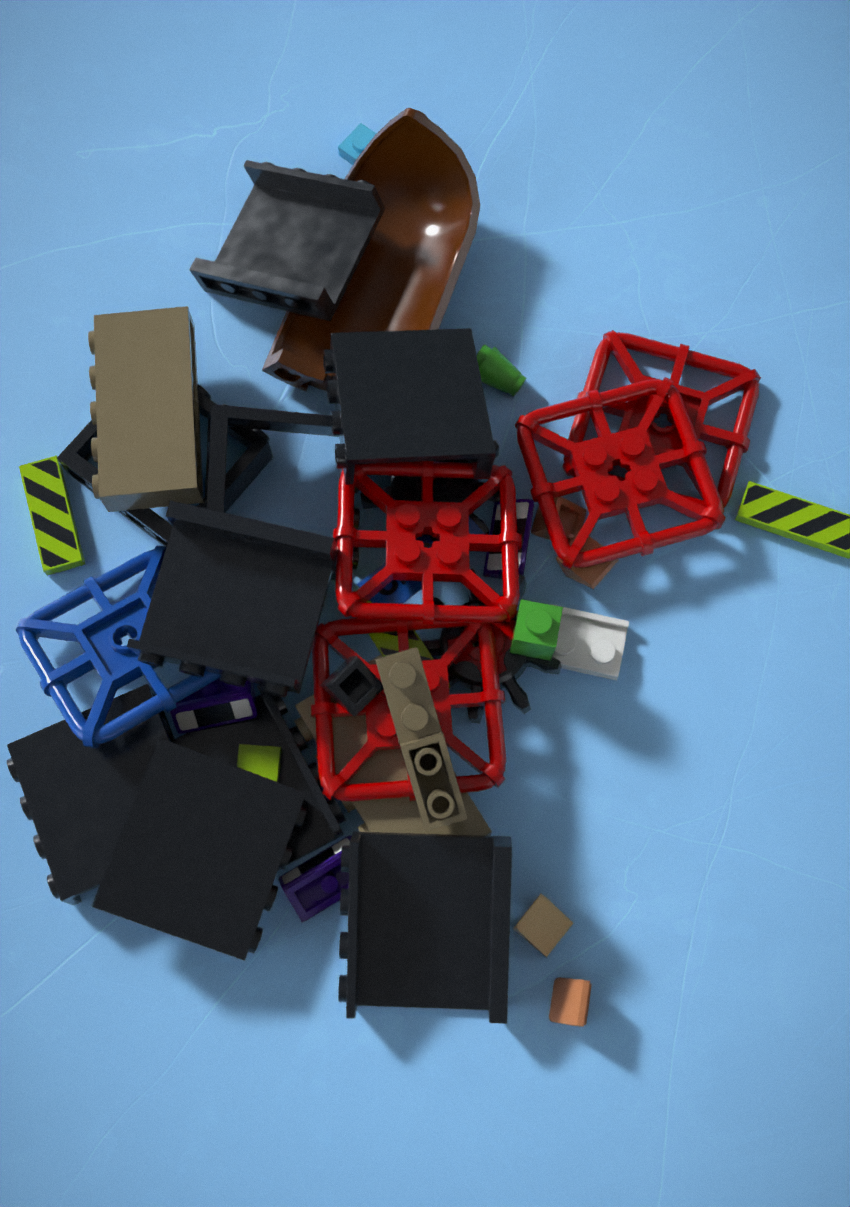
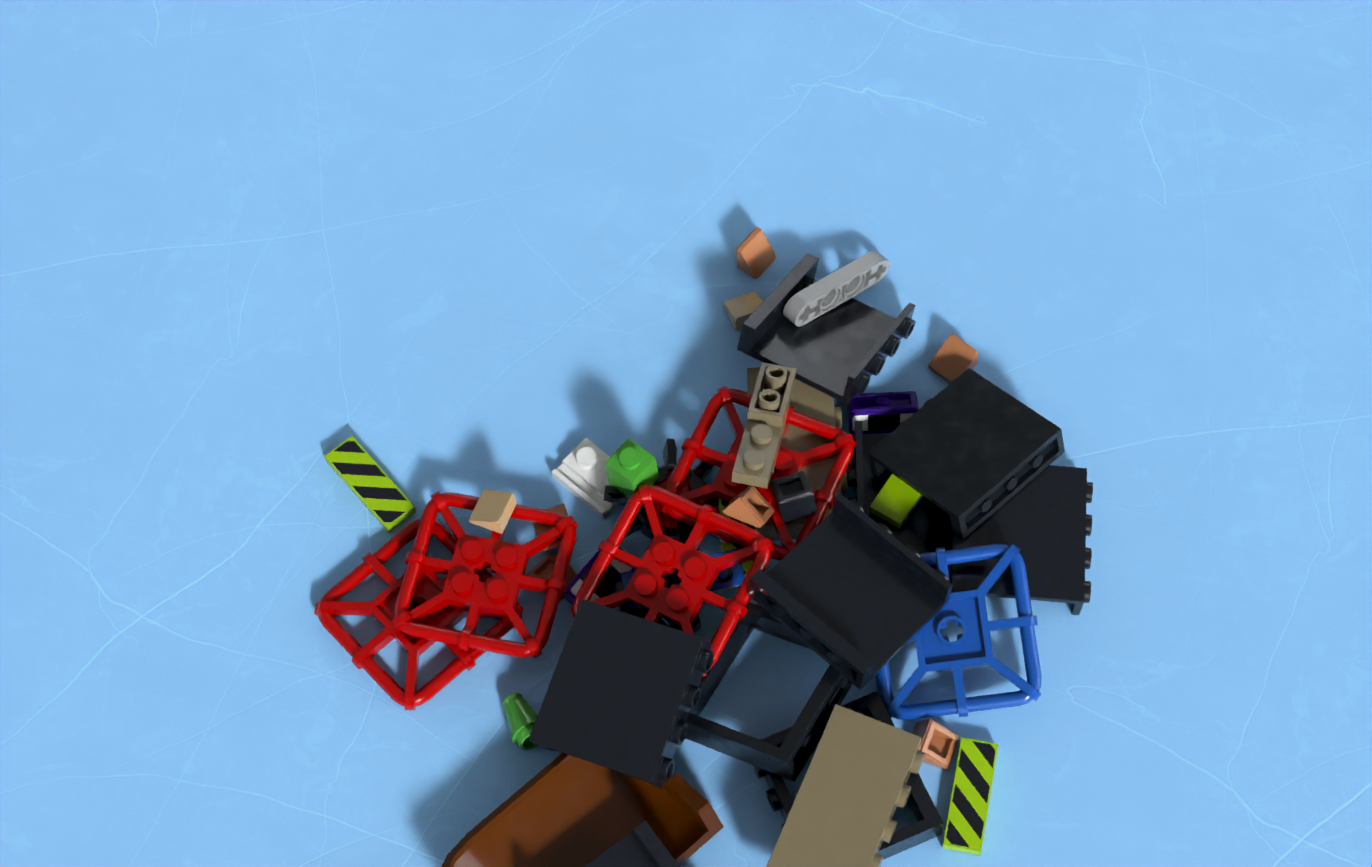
camera: 150 degrees left, 10 degrees down
none -> tan slope [469,490,517,534]
none -> nougat slope [722,485,775,528]
none -> light grey beam [783,250,890,327]
none -> nougat slope [912,719,960,770]
none -> nougat slope [928,333,978,383]

